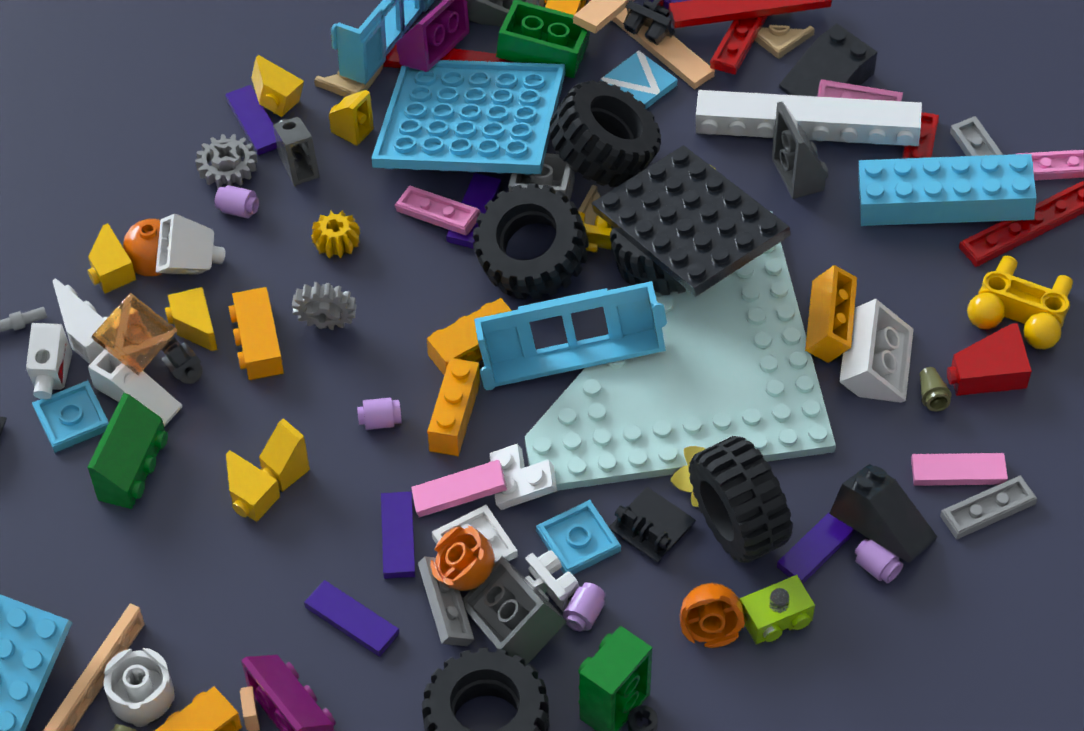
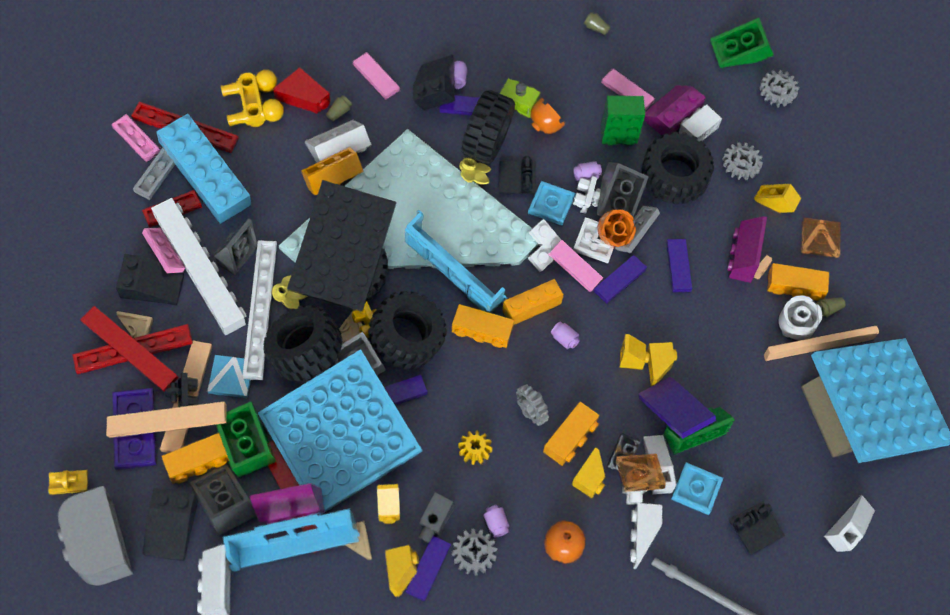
camera: 135 degrees left, 10 degrees up
white torso [26,323,72,399] -> none
yellow slope [87,223,136,294] -> none
white torso [156,214,225,274] -> none
bright pink tile [394,185,481,236] -> none
light grey tile [940,475,1037,540] -> none
none -> white tile [243,240,277,380]
none -> dark purple tile [638,377,716,439]

